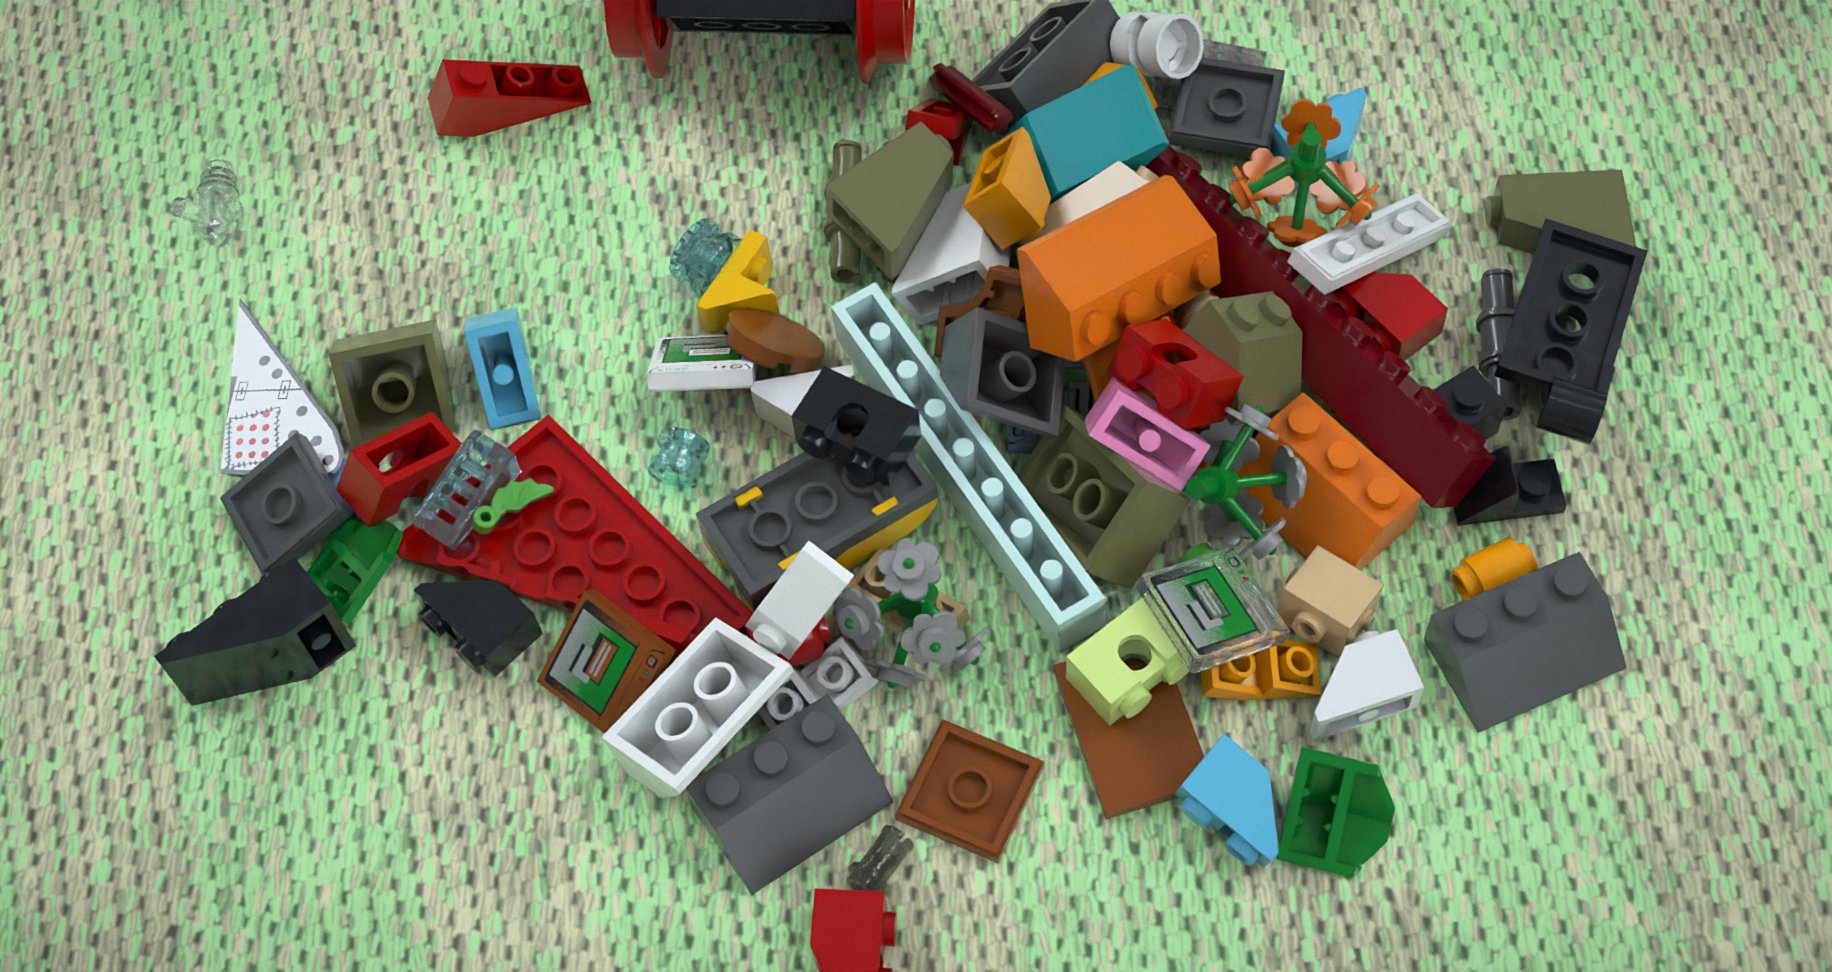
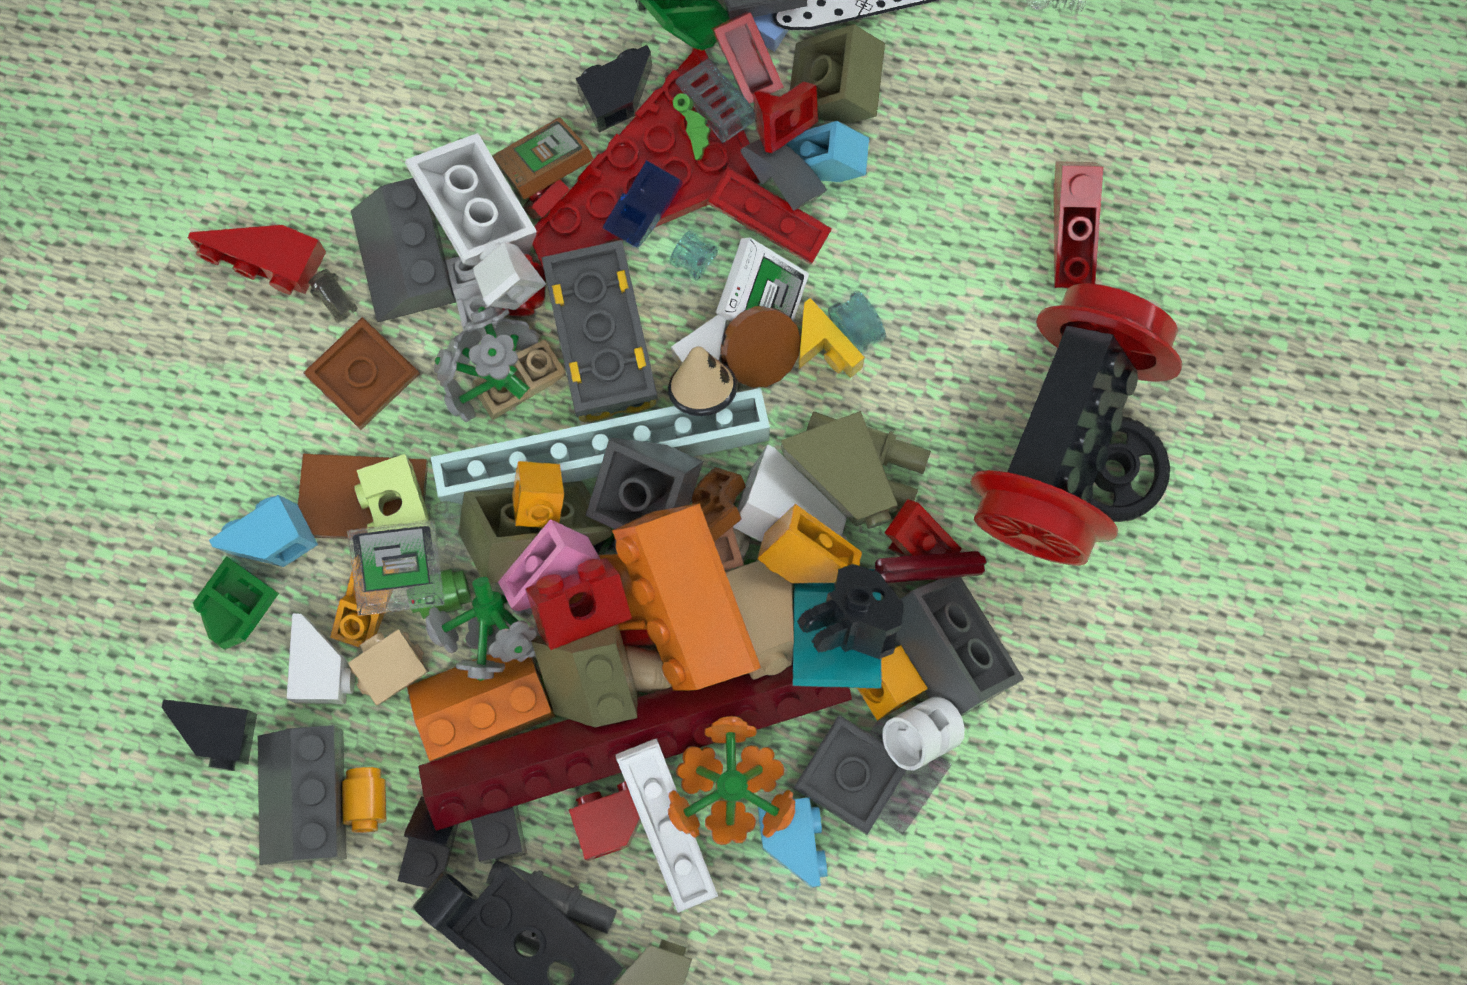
camera: 105 degrees right, 15 degrees up
black brick [791,366,921,487] -> none
none -> black slope [162,699,257,771]
none -> light orange brick [512,461,564,528]
none -> clear blue slope [602,160,683,249]
none -> tan hat [668,346,738,416]
none -> red tile [707,167,832,264]
none -> dark grey slope [740,139,827,211]
none -> red slope [753,82,818,153]
none -> black hinge [797,564,904,659]

